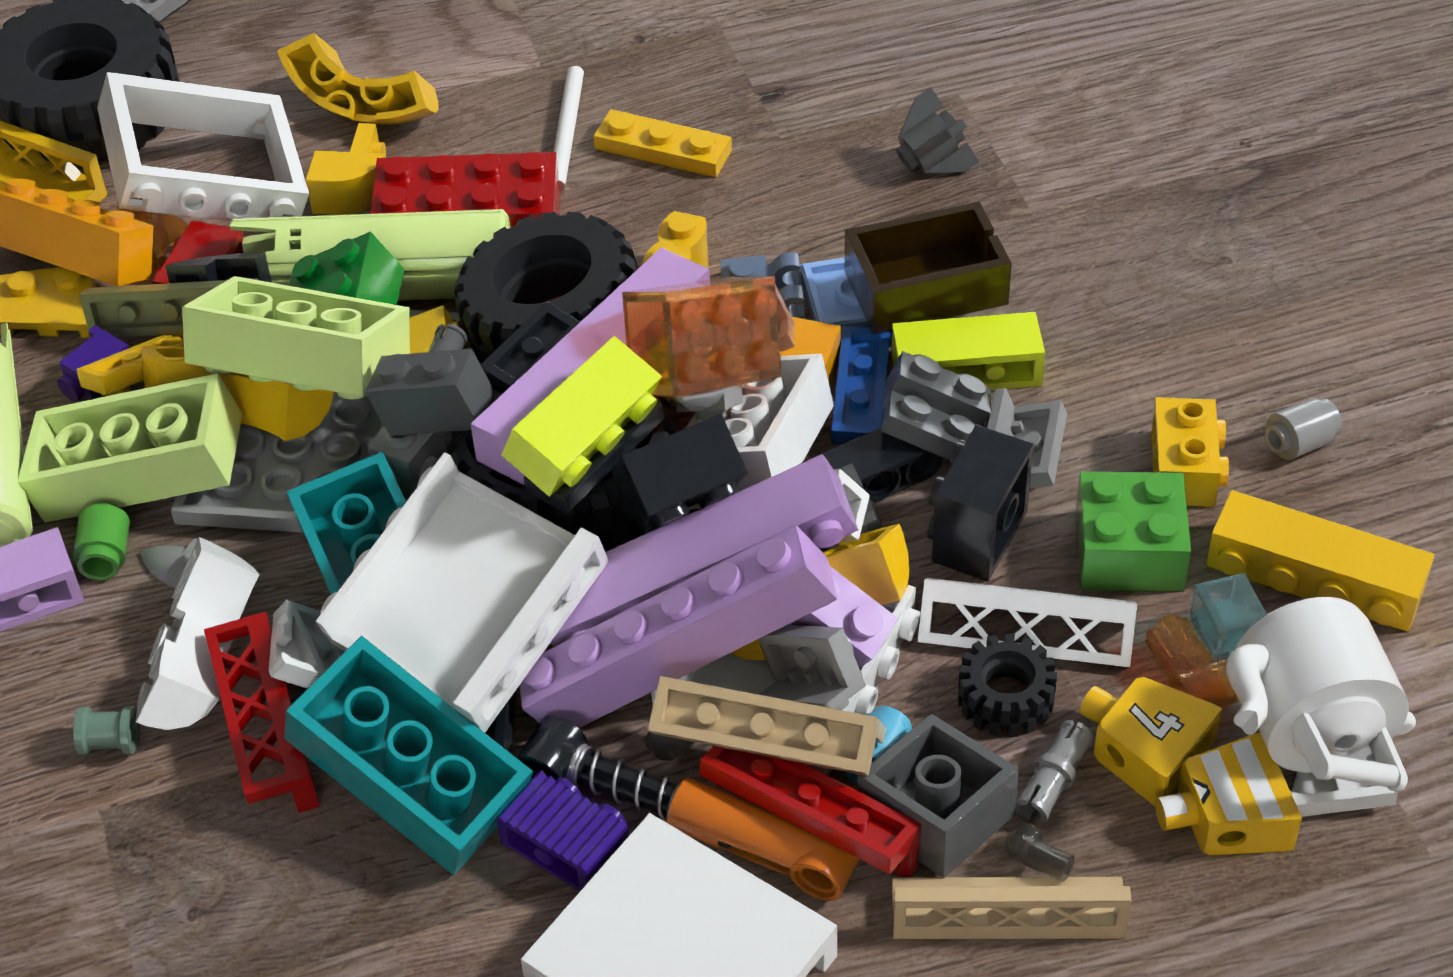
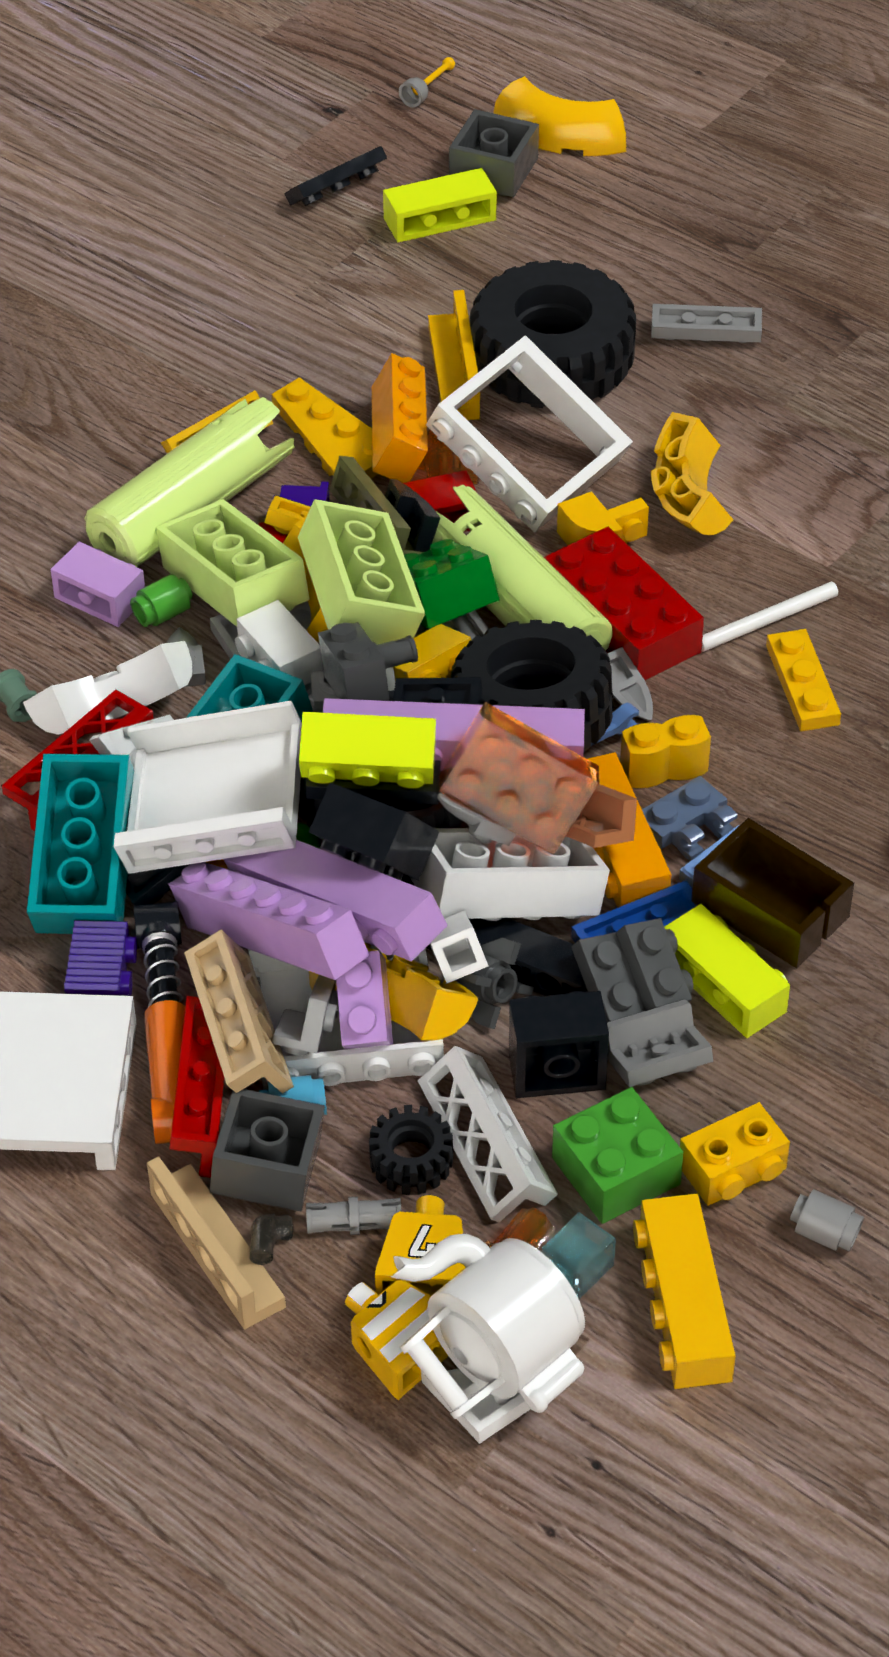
camera: 55 degrees right, 0 degrees up
none -> white brick [235,600,323,685]

